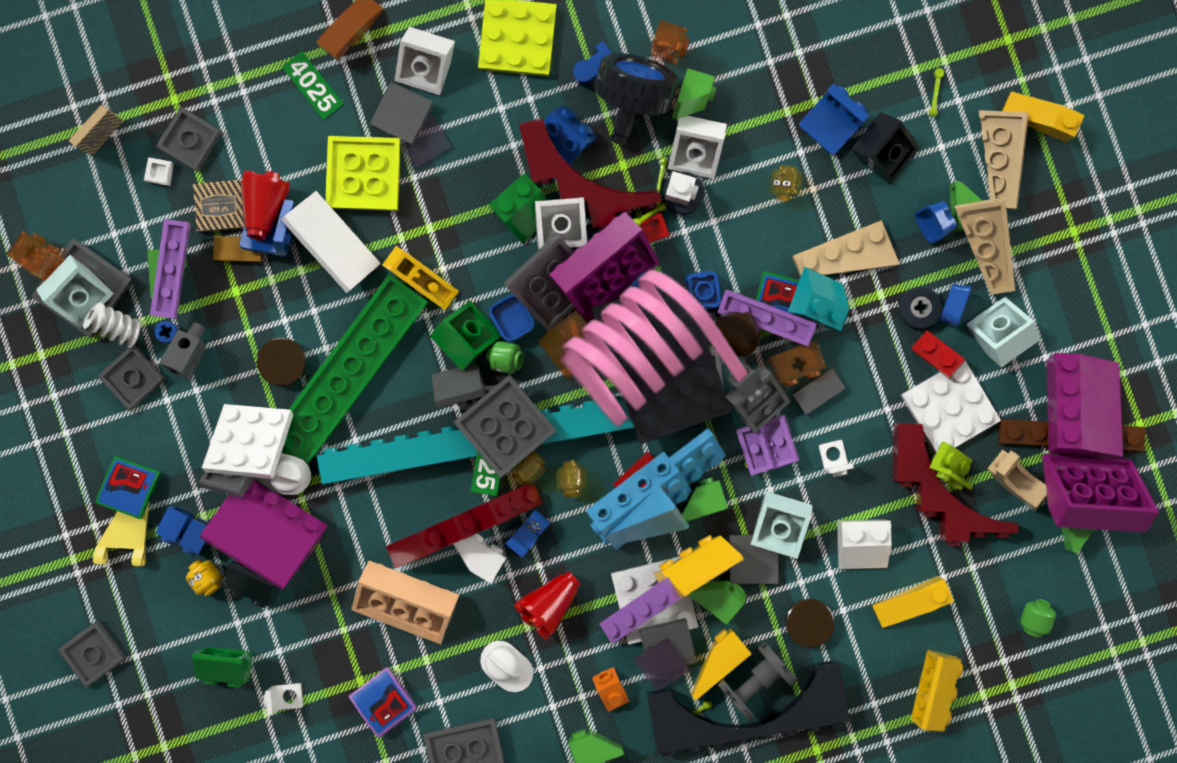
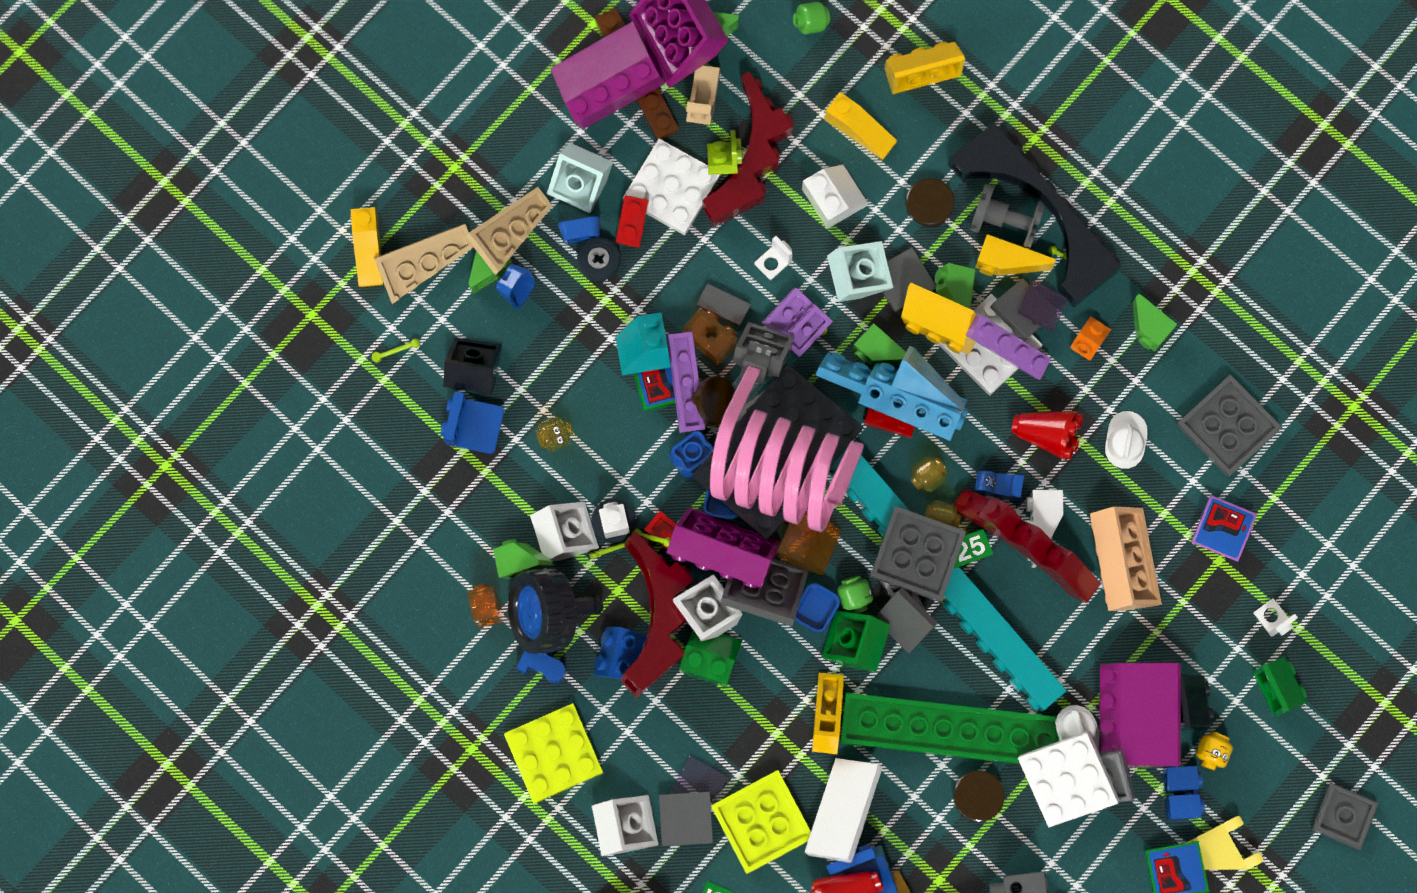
camera: 120 degrees left, 10 degrees down
tan wing [792,220,899,277] -> none

